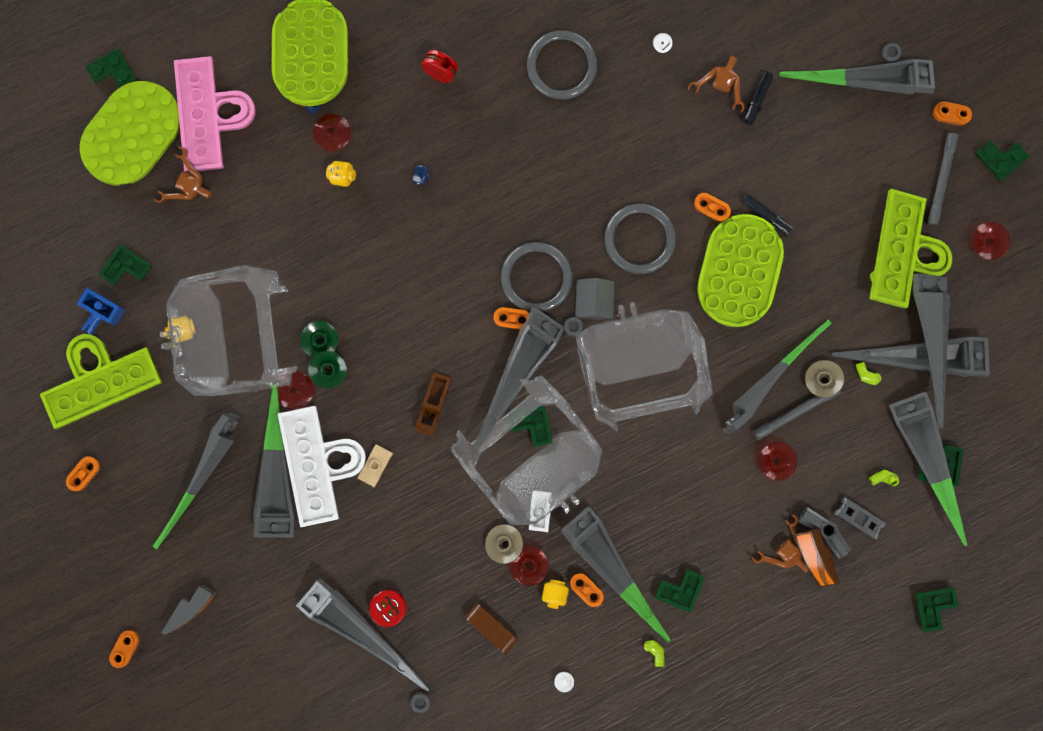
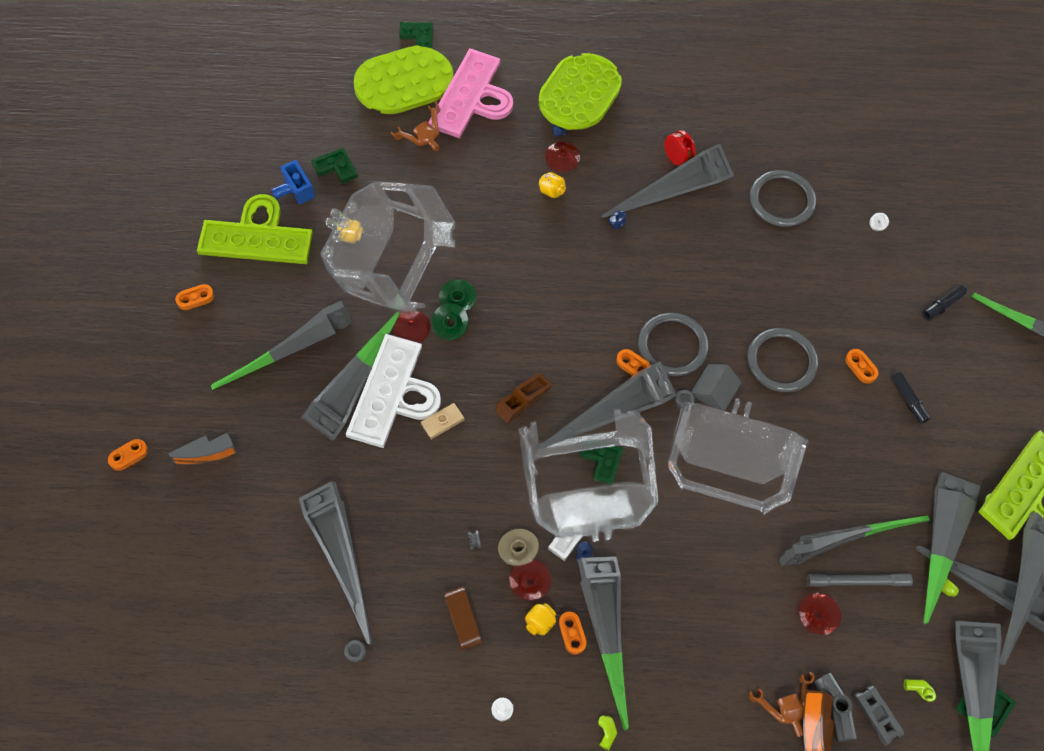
camera: 25 degrees right, 20 degrees down
red head [369,590,407,627] -> none
dark green plate [654,569,705,613] -> none
dark orange piece [688,56,745,113] -> none
lime plate [697,214,784,327] -> none
dark tan dish [805,360,844,398] -> none
none -> dark grey bush [468,530,481,550]
none -> dark blue piece [577,542,593,562]
none -> dark grey plate [600,144,734,218]
none -> dark grey plate [924,472,981,624]

